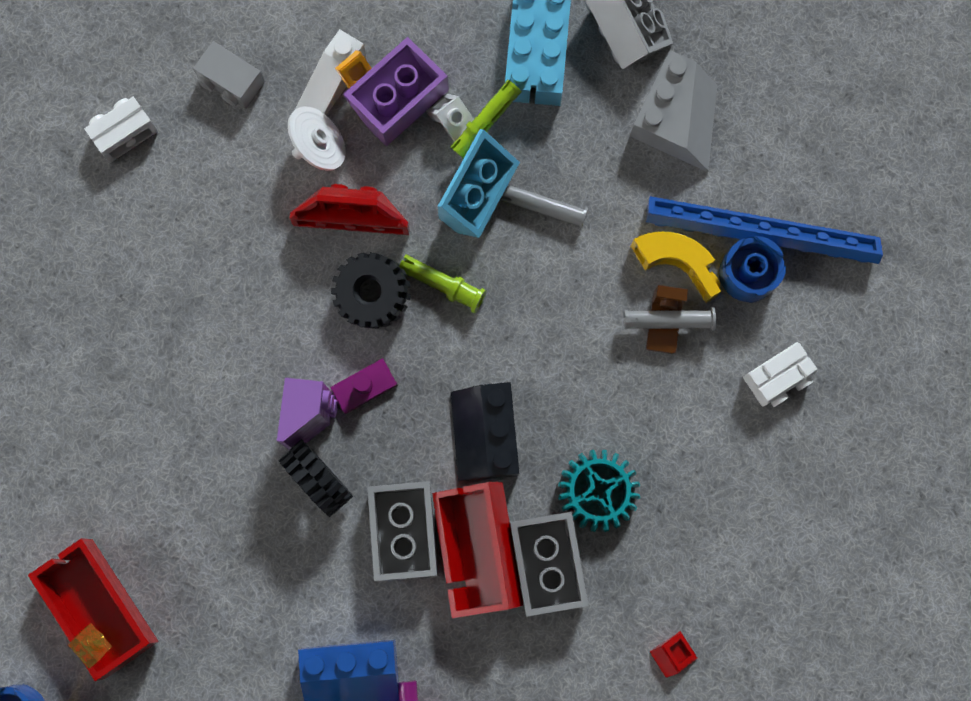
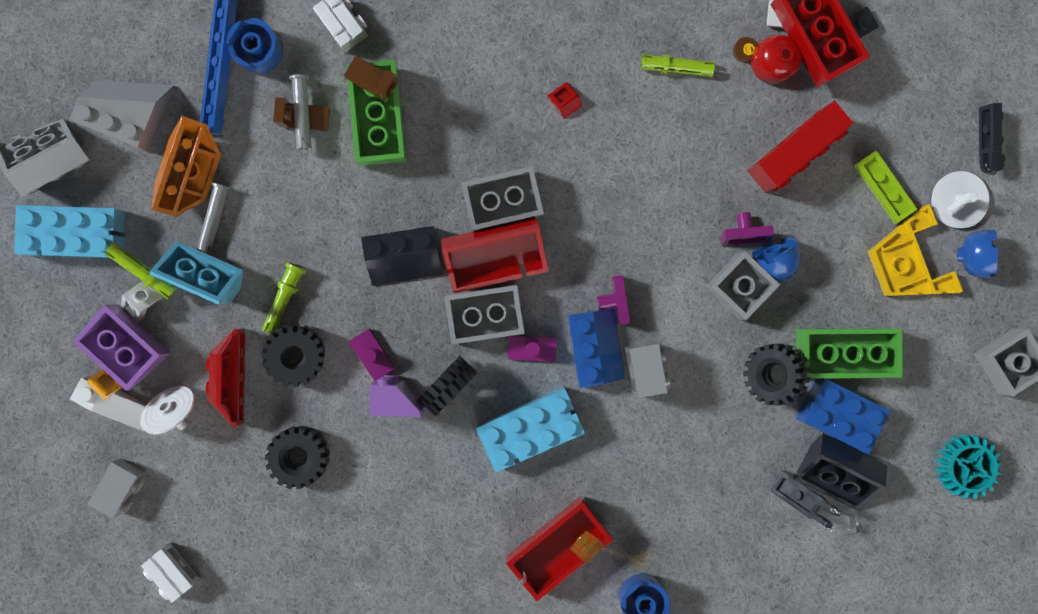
camera: 95 degrees left, 10 degrees up
teal gear [558,450,640,532] -> none
yellow arch [630,231,721,303] -> none
none -> orange wedge [151,116,221,217]
none -> black tyre [265,426,330,489]
none -> reddish brown bracket [344,56,399,103]
none -> bright green brick [346,60,408,167]
none -> medium azure piece [476,386,585,473]
none -> magenta tile [508,335,557,362]

